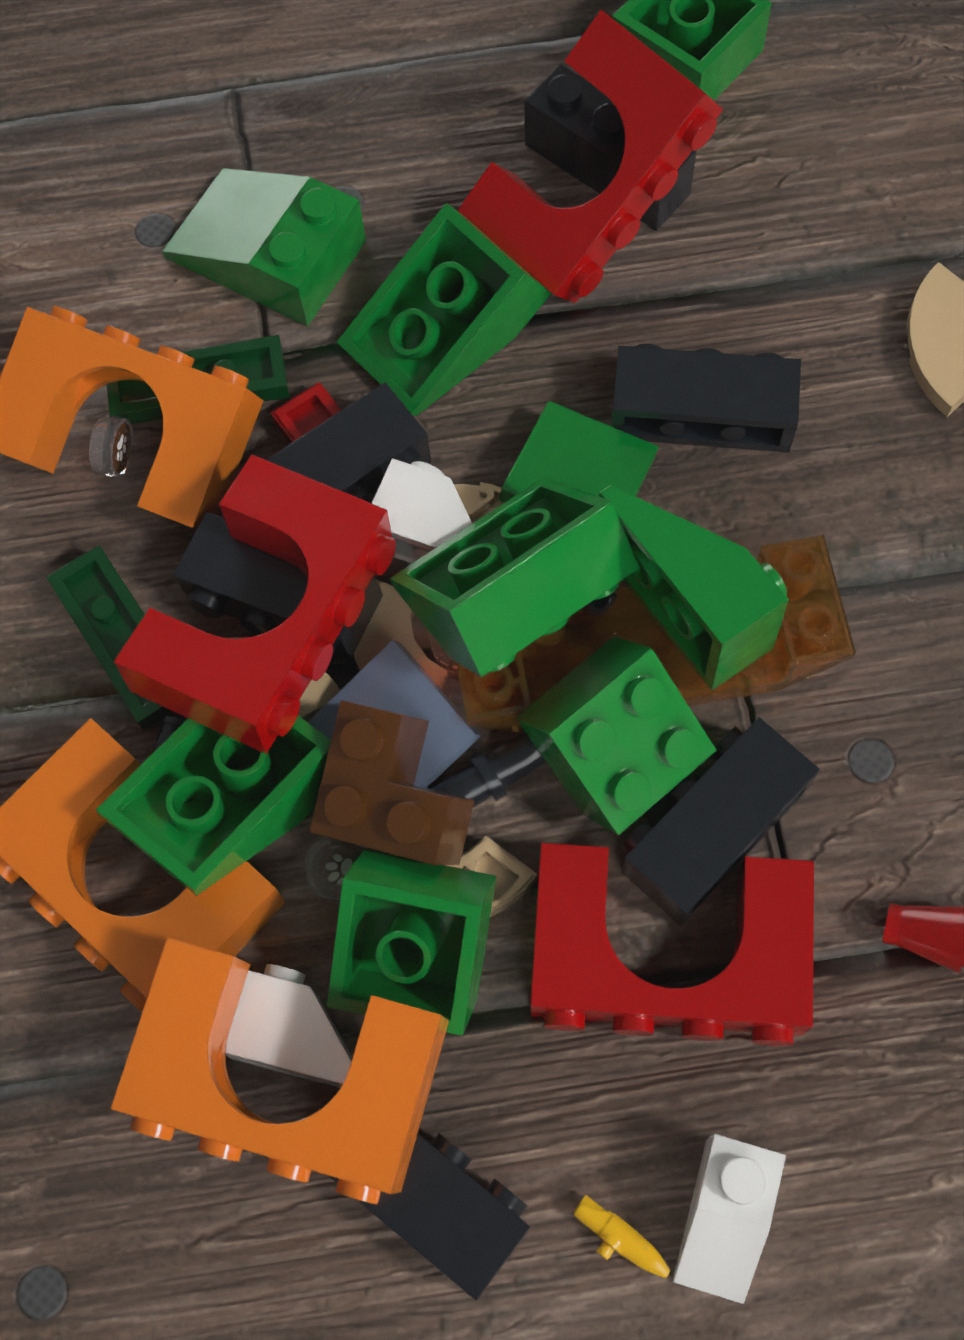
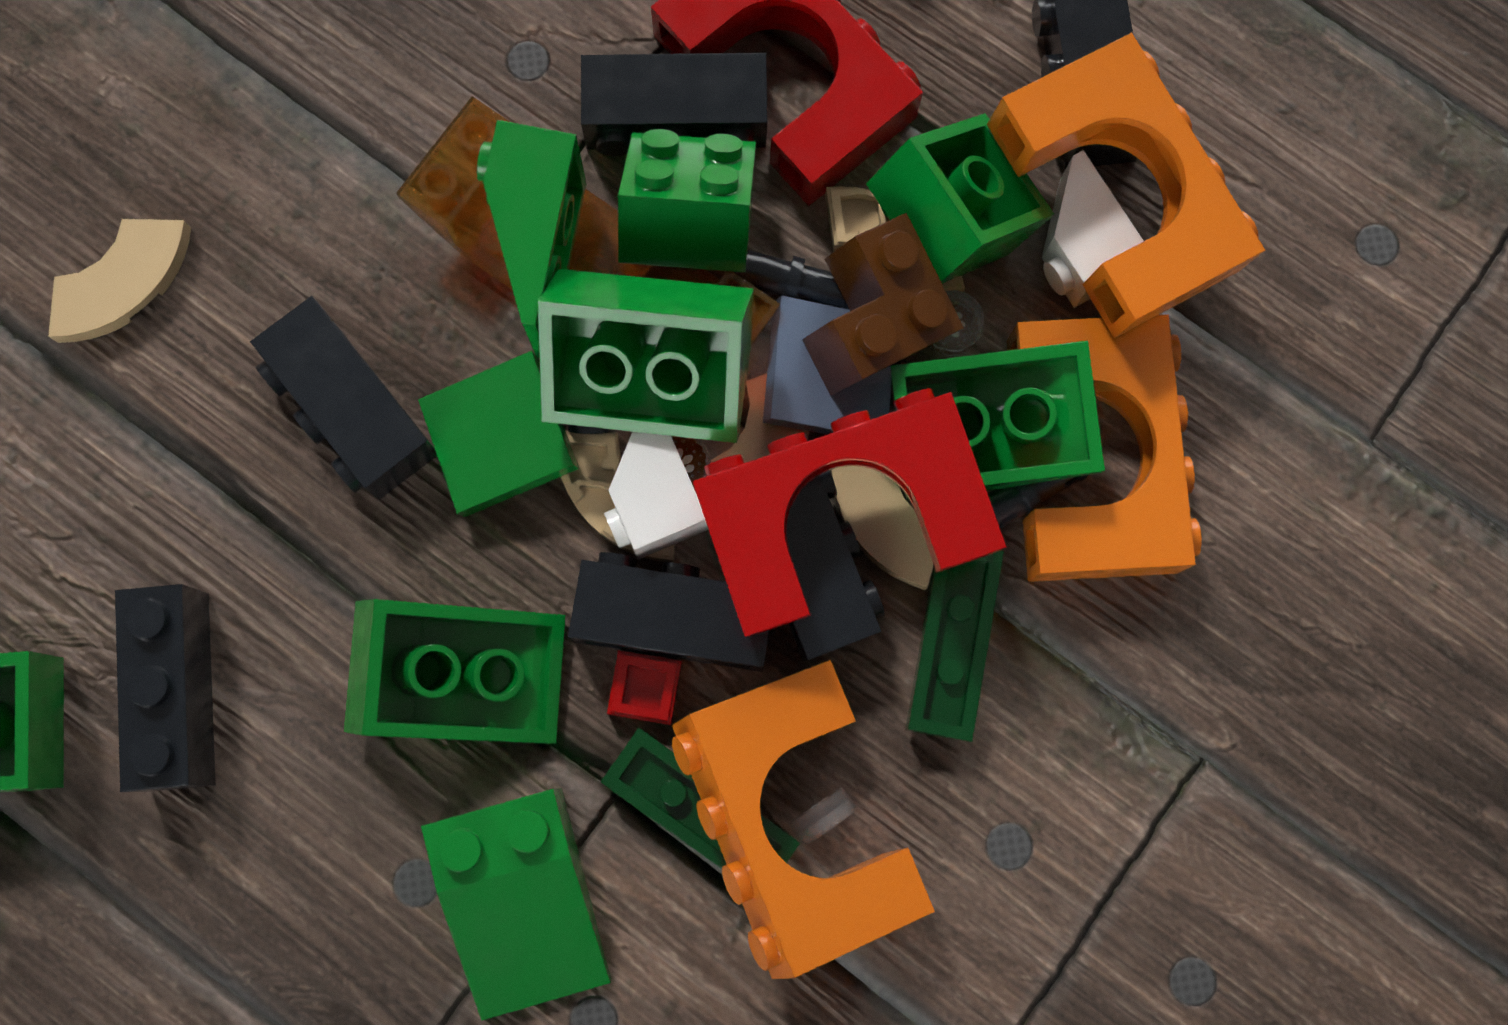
camera: 145 degrees left, 10 degrees up
red arch [457,10,724,304] -> none

